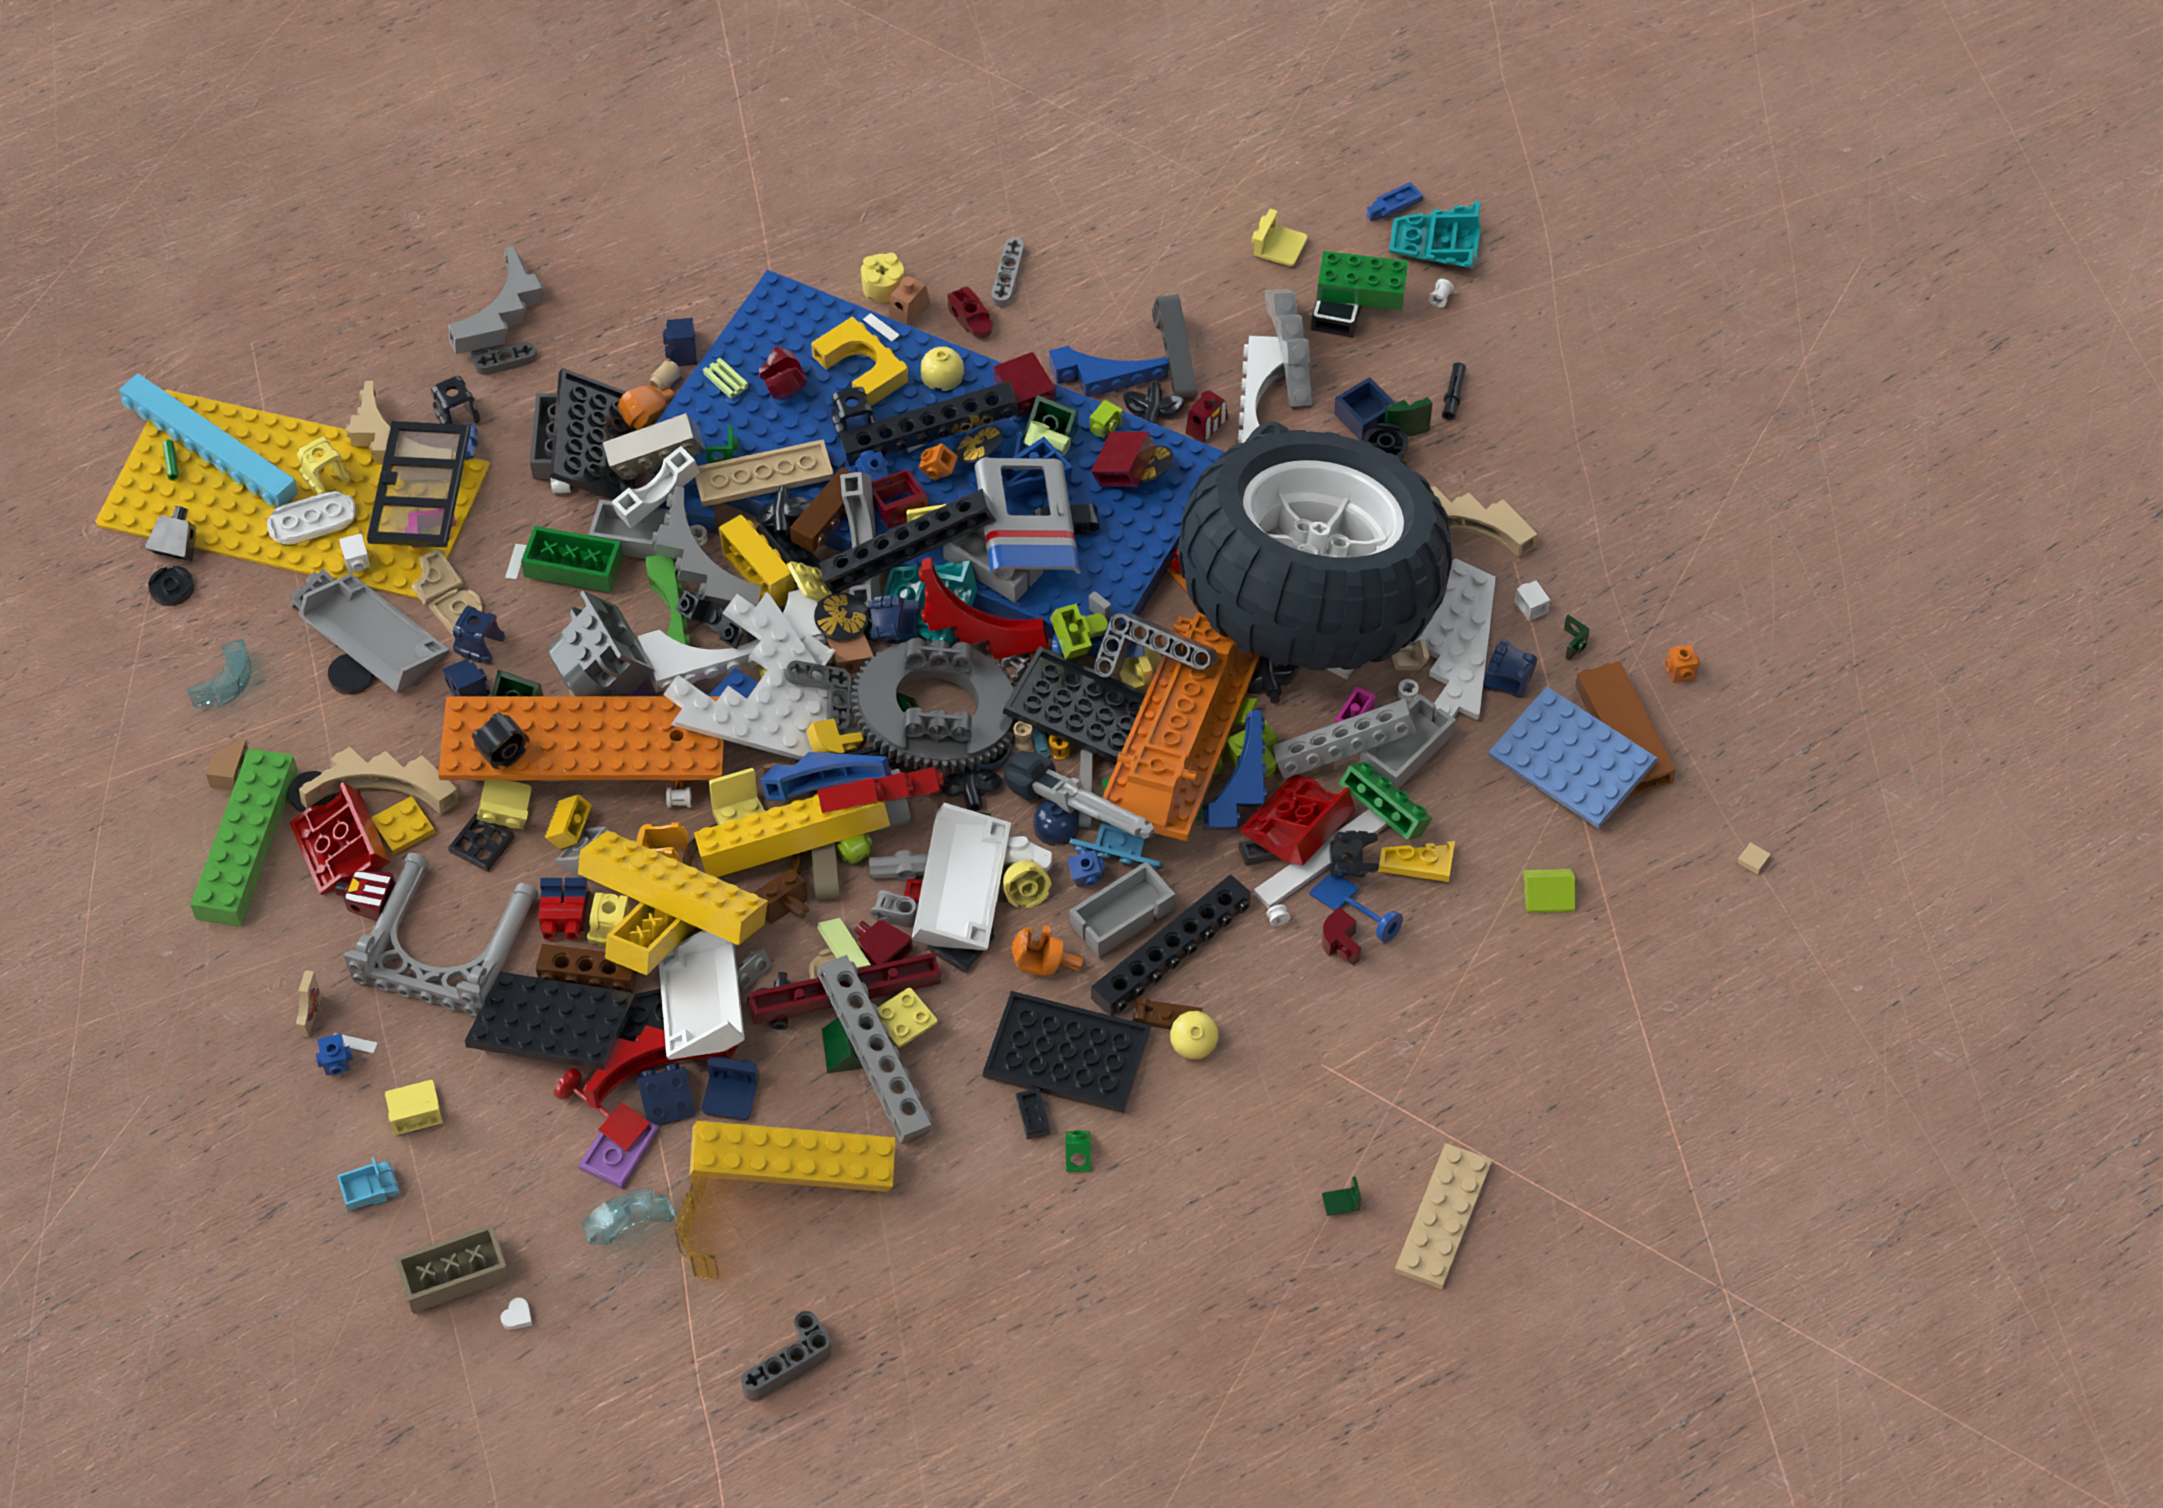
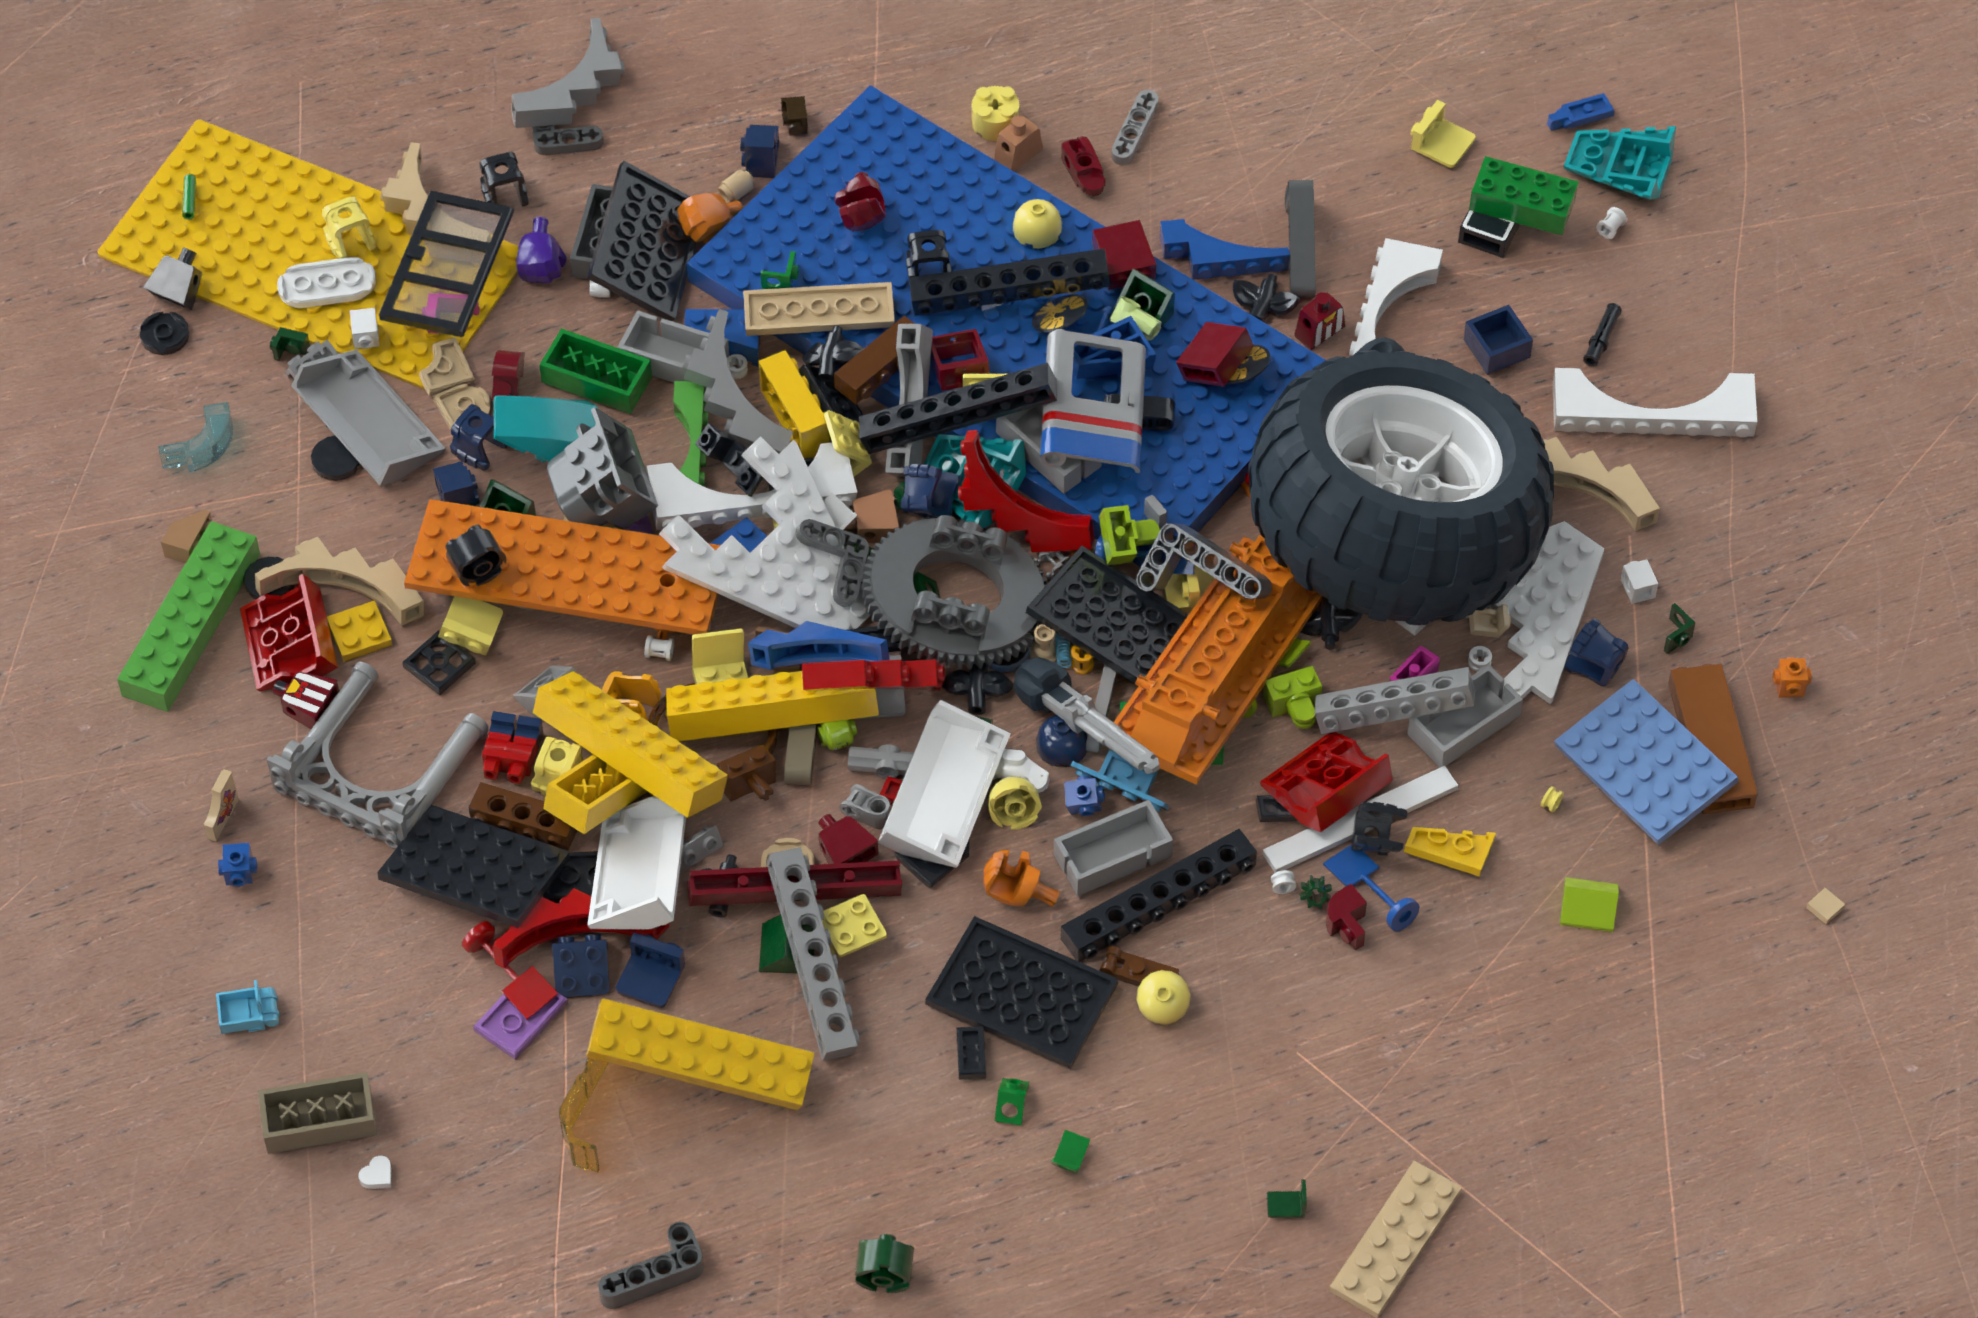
camera: 10 degrees right, 0 degrees up
medium azure brick [119,373,299,508] -> none
white sticker [333,1033,377,1053] -> none
light yellow bracket [385,1080,443,1136] -> none
blue axle [465,424,478,461] -> none
white sticker [505,544,527,579] -> none
yellow brick [545,794,592,849] -> none
clear light blue arch [581,1189,675,1244] -> none
brick [603,413,706,480] -> none
white arch [612,446,700,528] -> none
yellowish green tile [703,358,748,399] -> none
yellow brick [806,718,863,754] -> none
yellow arch [811,317,908,406] -> none
shield [814,593,869,640] -> none
yellowish green tile [817,918,871,969] -> none
blue brick [854,450,889,482] -> none
white sticker [863,313,899,341] -> none
orange brick [919,444,958,481] -> none
lime brick [1089,400,1123,439] -> none
blue arch [1203,710,1267,830] -> none
light grey arch [1265,288,1312,407] -> none
green brick [1339,762,1432,840] -> none
black cylinder [1364,423,1408,460] -> none
dark green slope [1384,397,1433,437] -> none
none -> dark green bracket [270,327,310,361]
none -> dark red brick [492,350,525,400]
none -> teal wedge [494,396,598,463]
none -> dark purple piece [517,217,567,284]
none -> dark brown brick [781,96,808,135]
none -> dark green brick [855,1234,914,1293]
none -> green bracket [1051,1130,1090,1174]
none -> dark green gear [1300,875,1332,909]
none -> light yellow bush [1540,786,1564,813]
none -> white arch [1553,368,1757,437]

